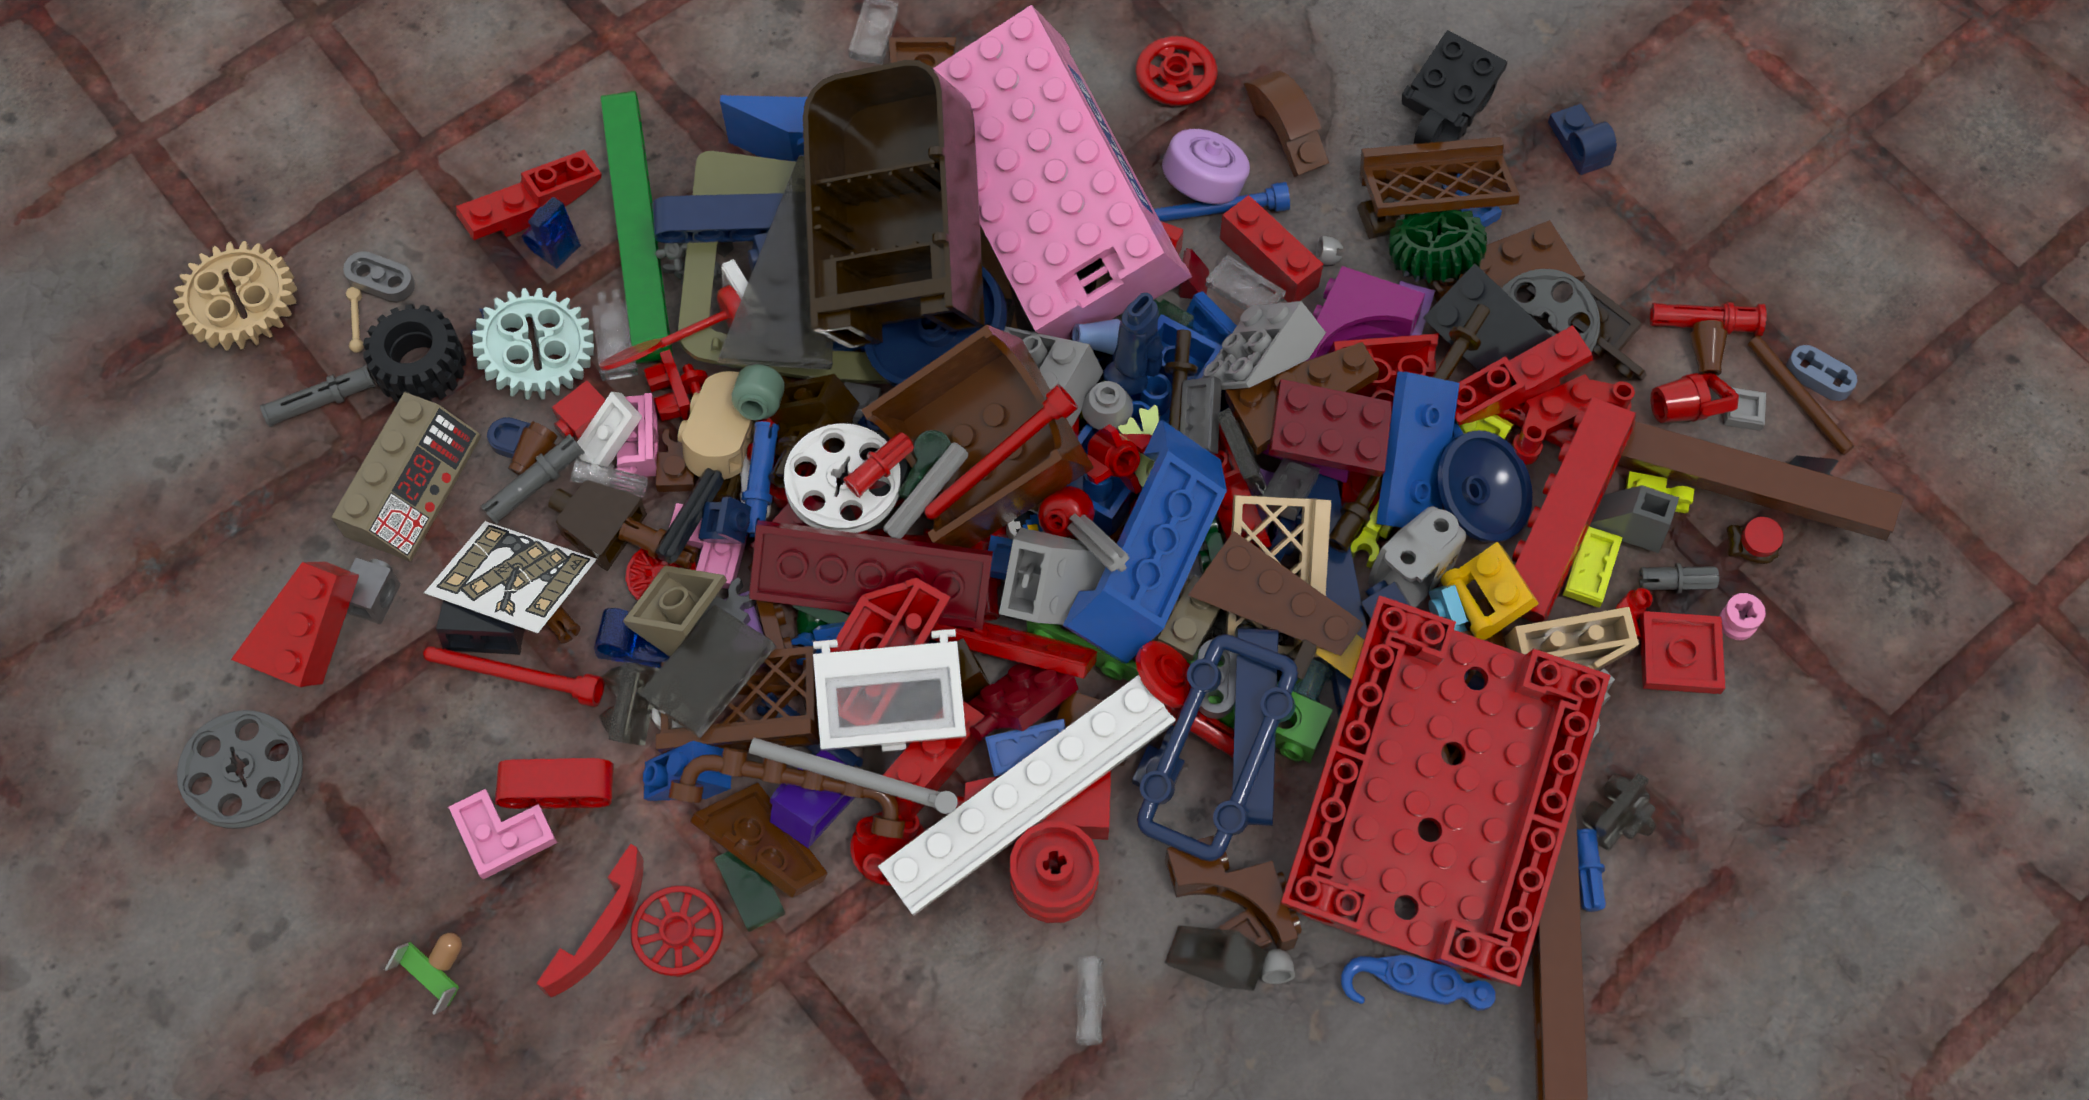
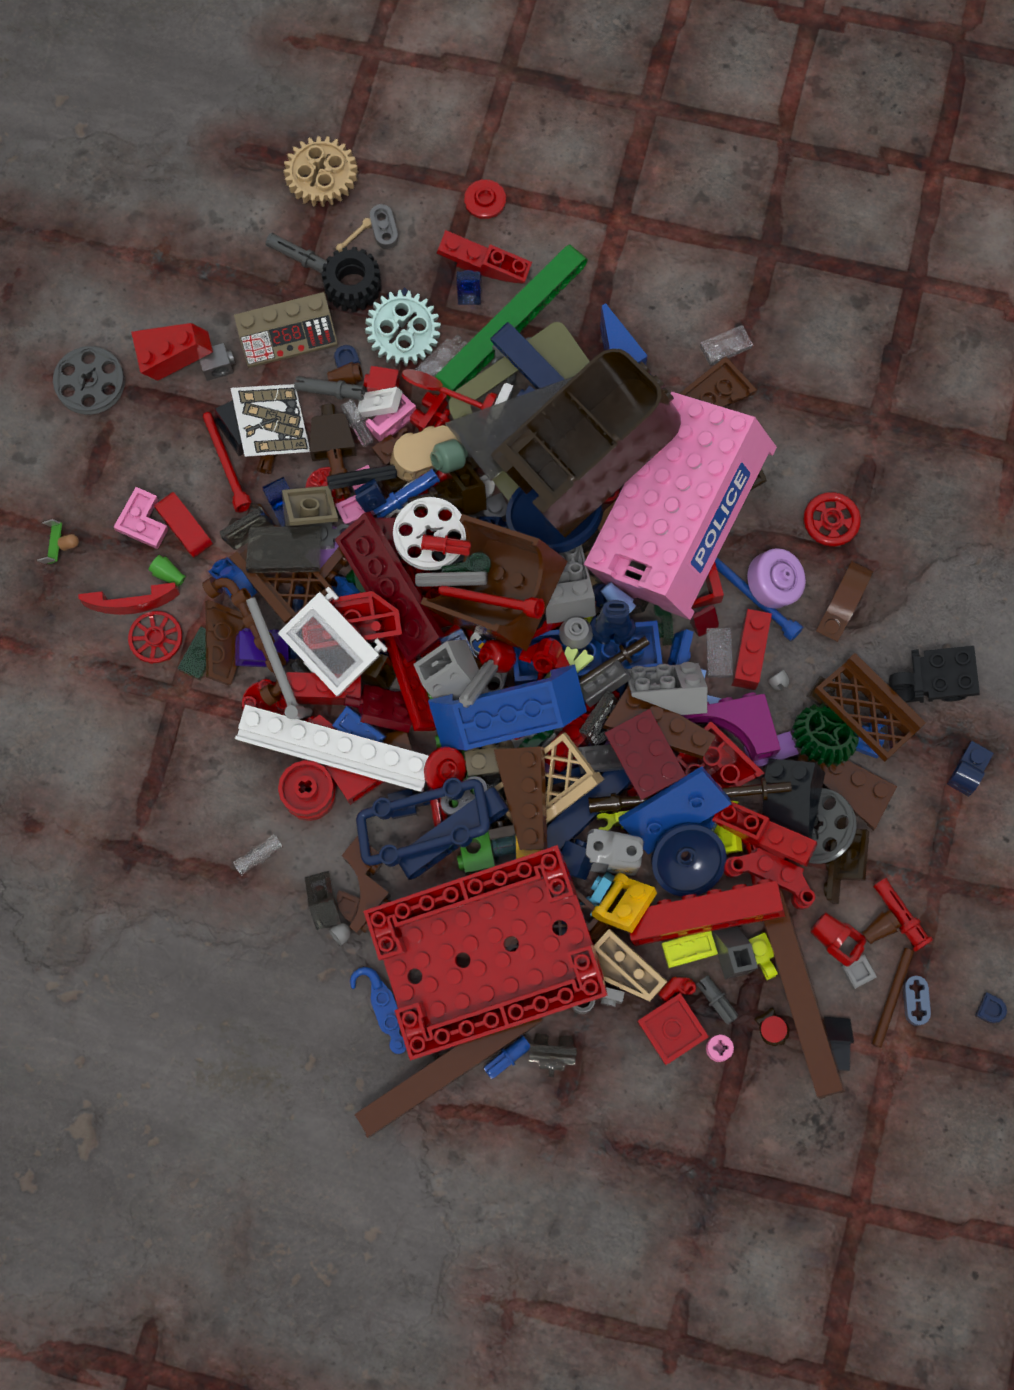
camera: 55 degrees right, 10 degrees up
none -> bright green cone [148,555,186,588]
none -> red wheel [464,179,506,219]
none -> dark blue tile [975,992,1007,1023]

